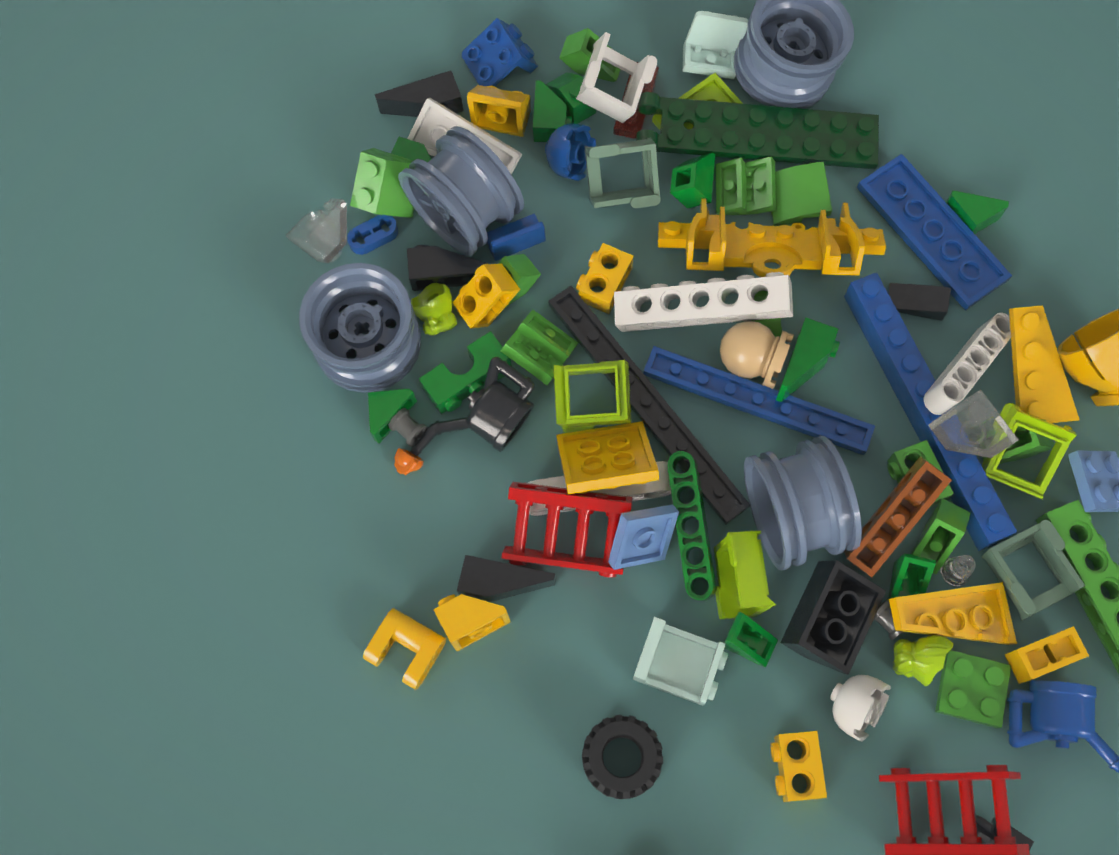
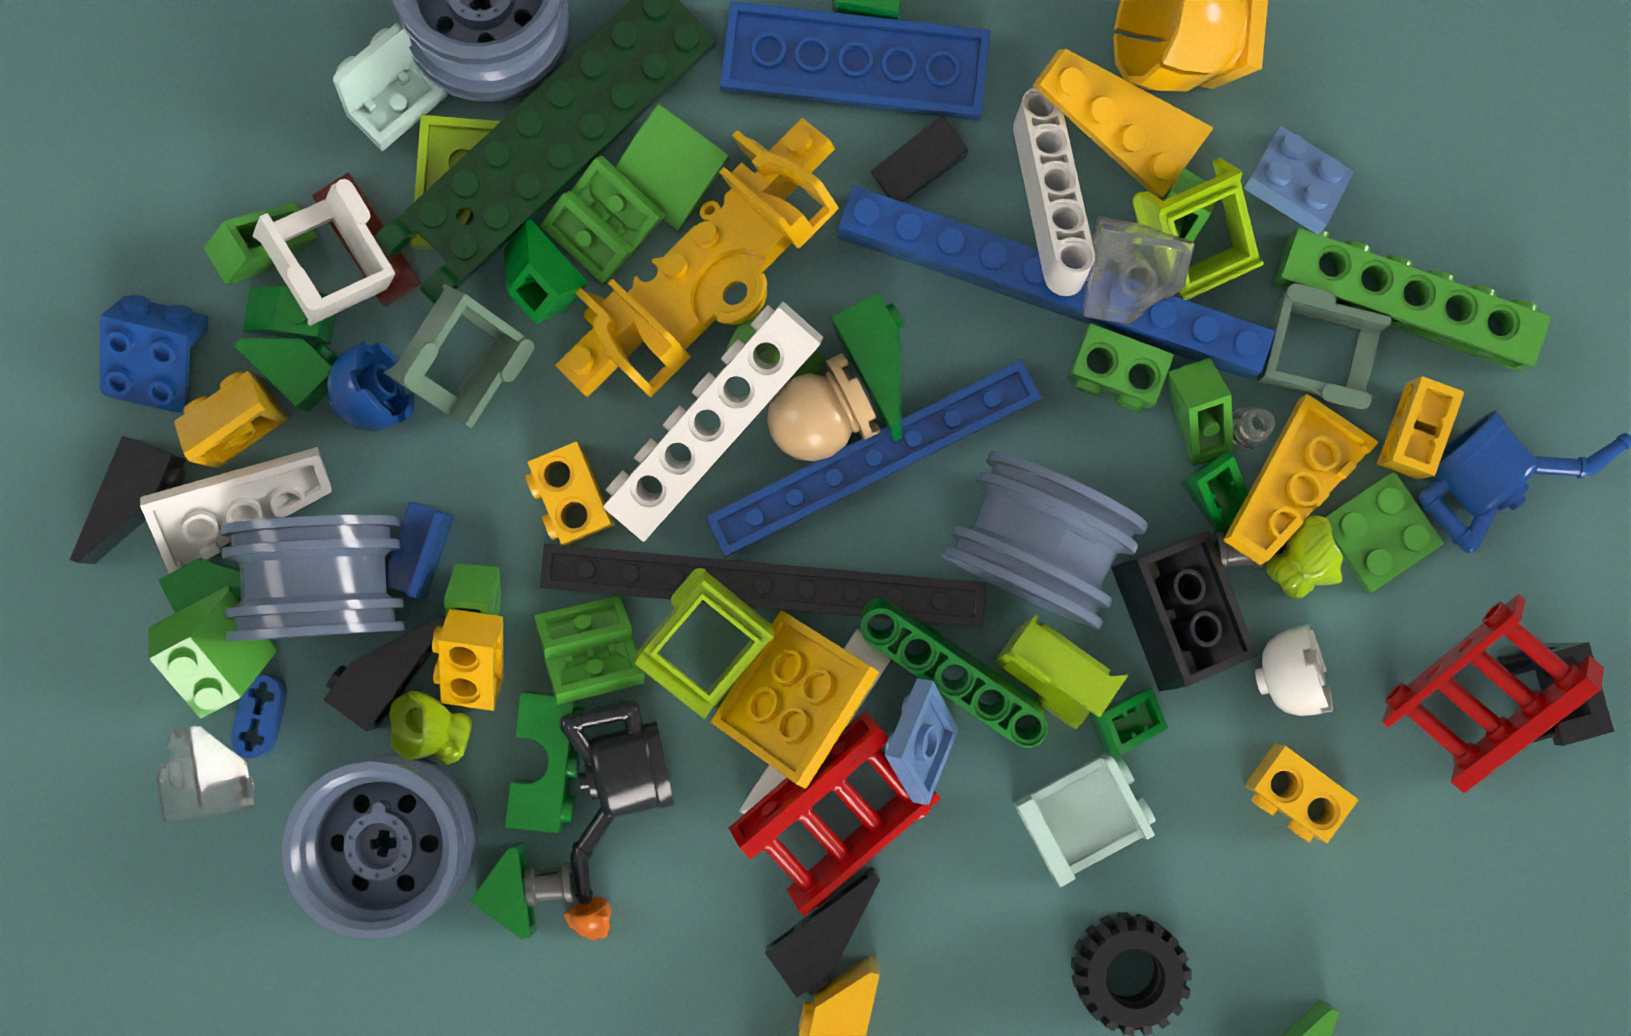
camera: 50 degrees left, 15 degrees up
dark orange brick [844,456,952,577] -> none

